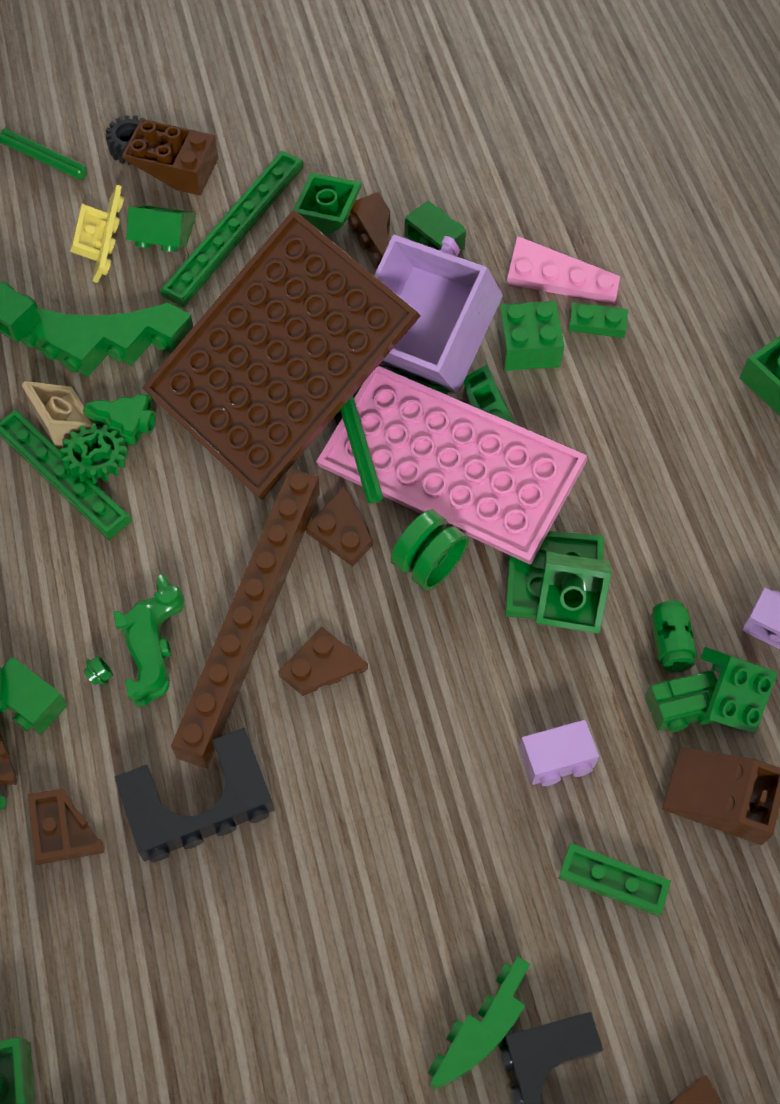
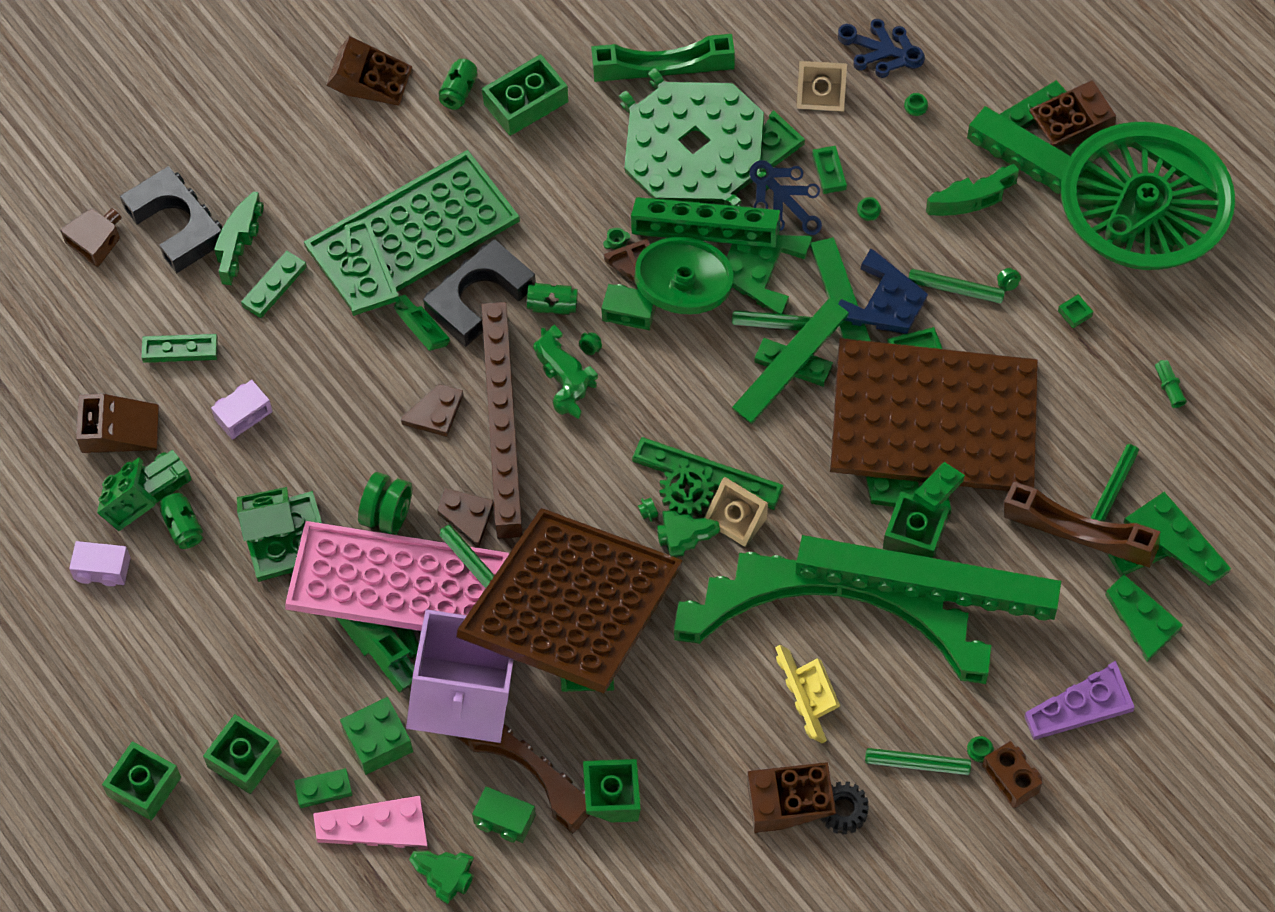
camera: 160 degrees right, 0 degrees up
reddish brown wing [27,789,104,865] -> none
green slope [126,205,196,252] -> none
green tile [160,150,304,308] -> none
none -> green brick [203,714,282,794]
none -> plate [241,250,307,318]
none -> green plate [304,150,520,311]
none -> wing [345,218,399,316]
none -> green hinge [393,295,450,351]
none -> green rock [409,851,474,904]
none -> green piece [527,283,578,315]
none -> green plate [638,497,659,522]

